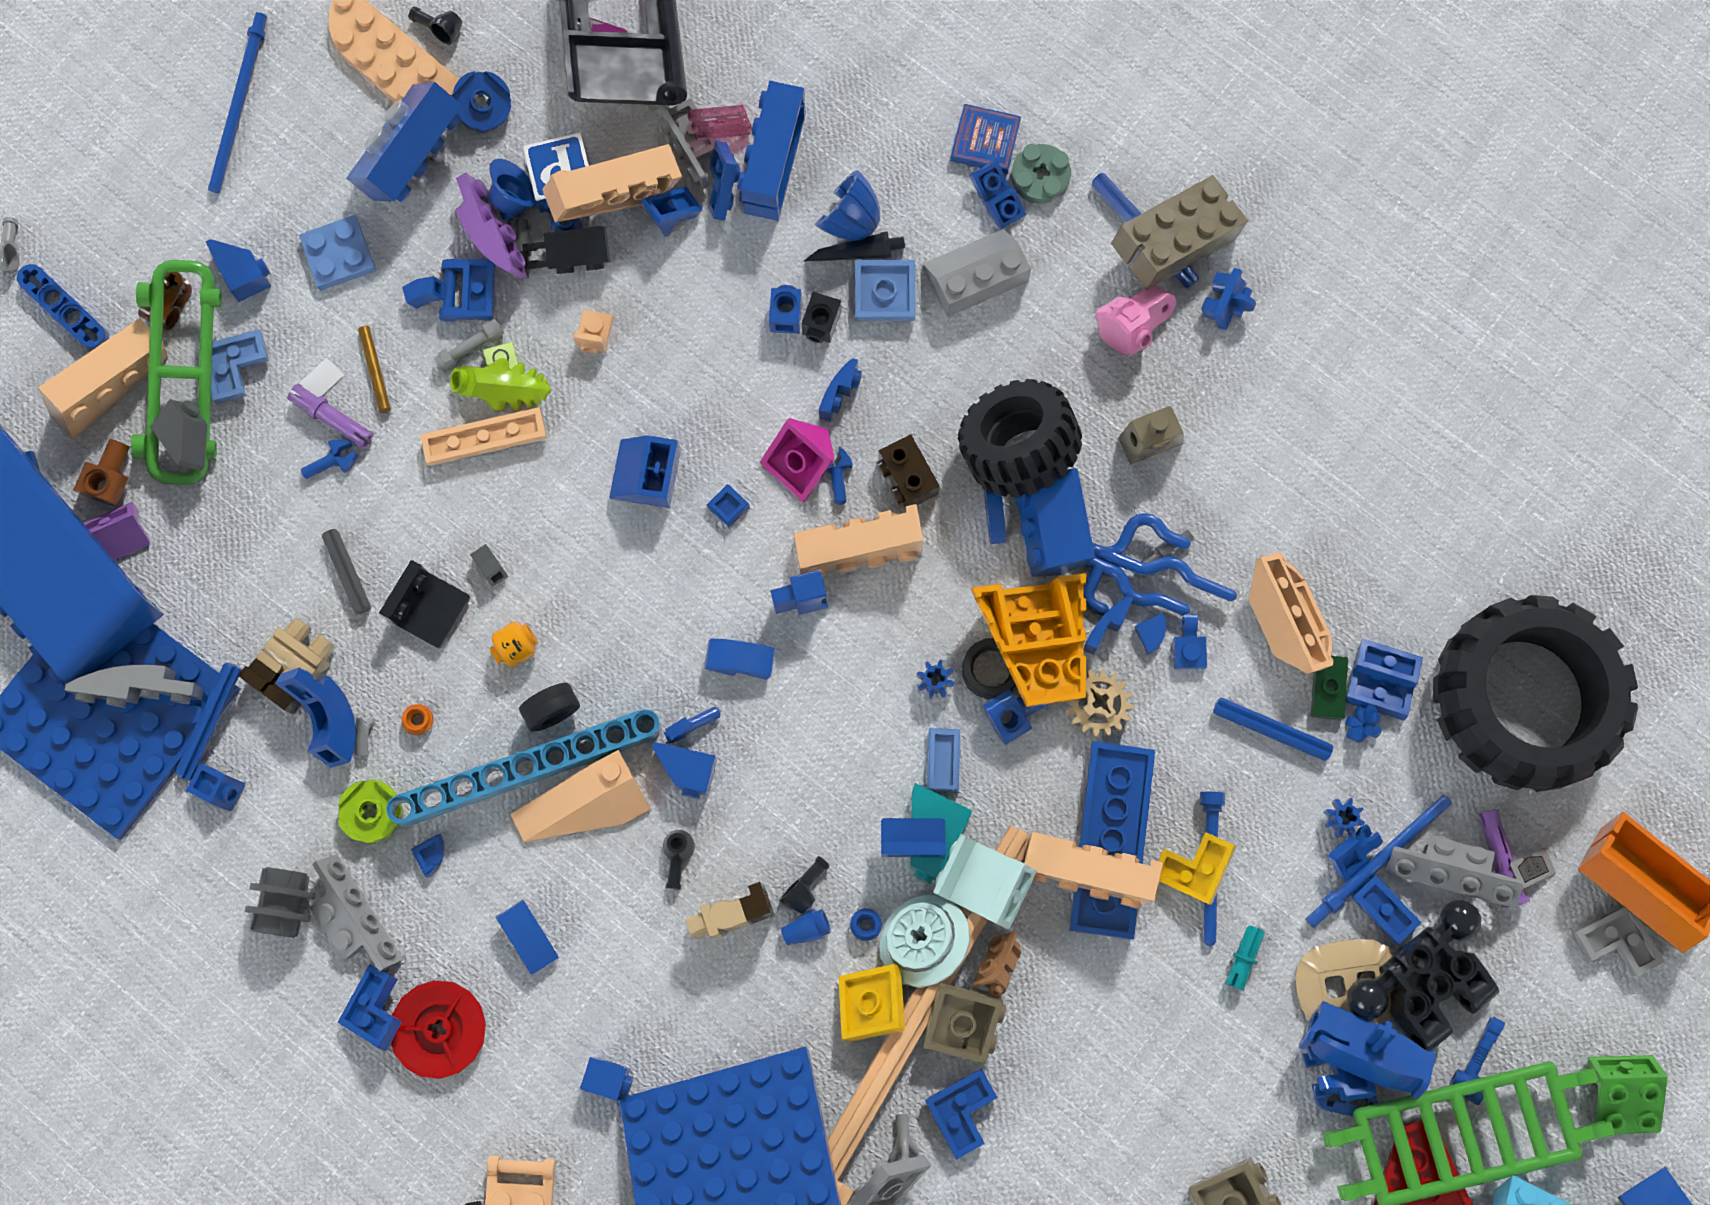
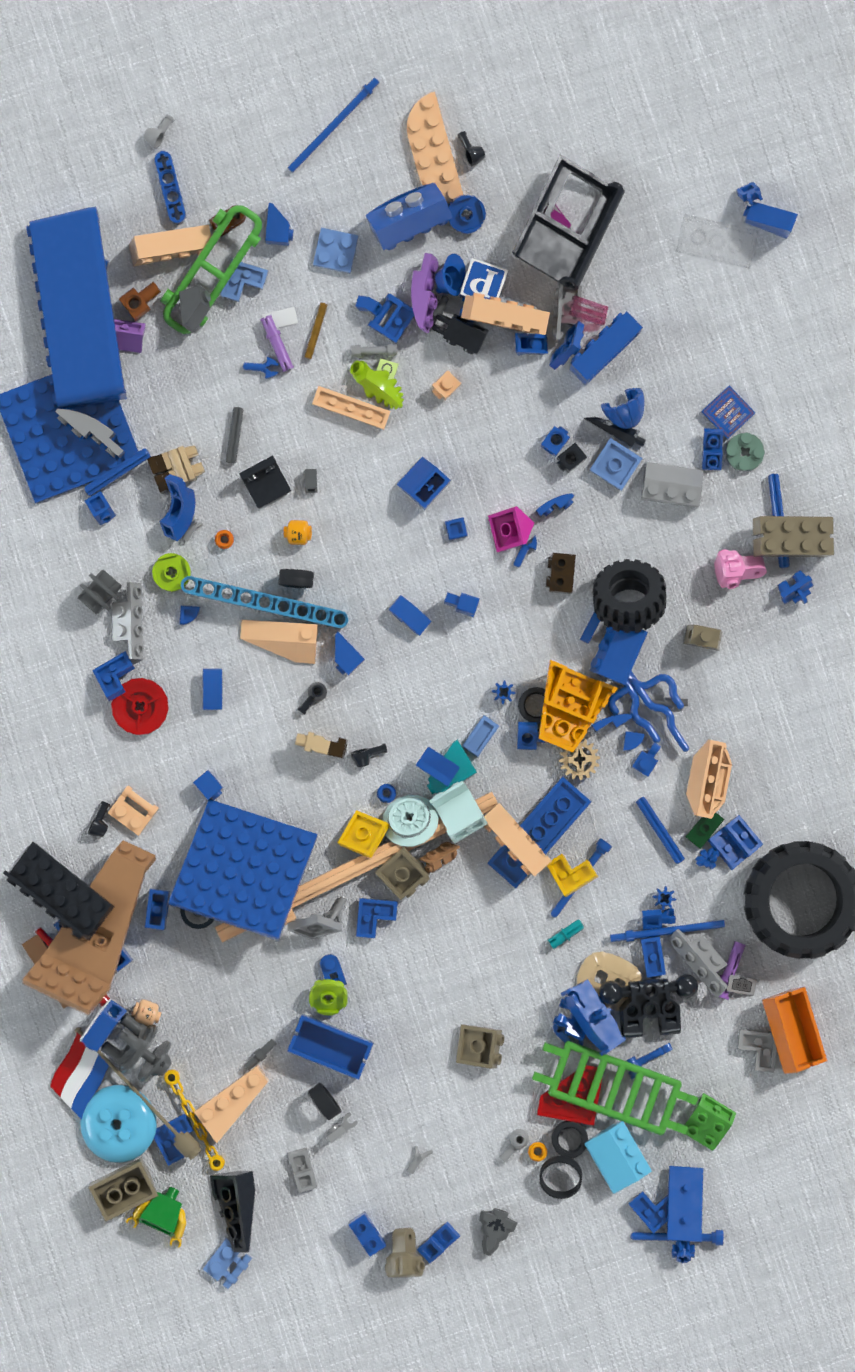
camera: 25 degrees right, 10 degrees up
blue bar [664,707,721,744] -> none
blue cone [781,909,831,945] -> none
light nougat wedge [794,504,923,576] -> none

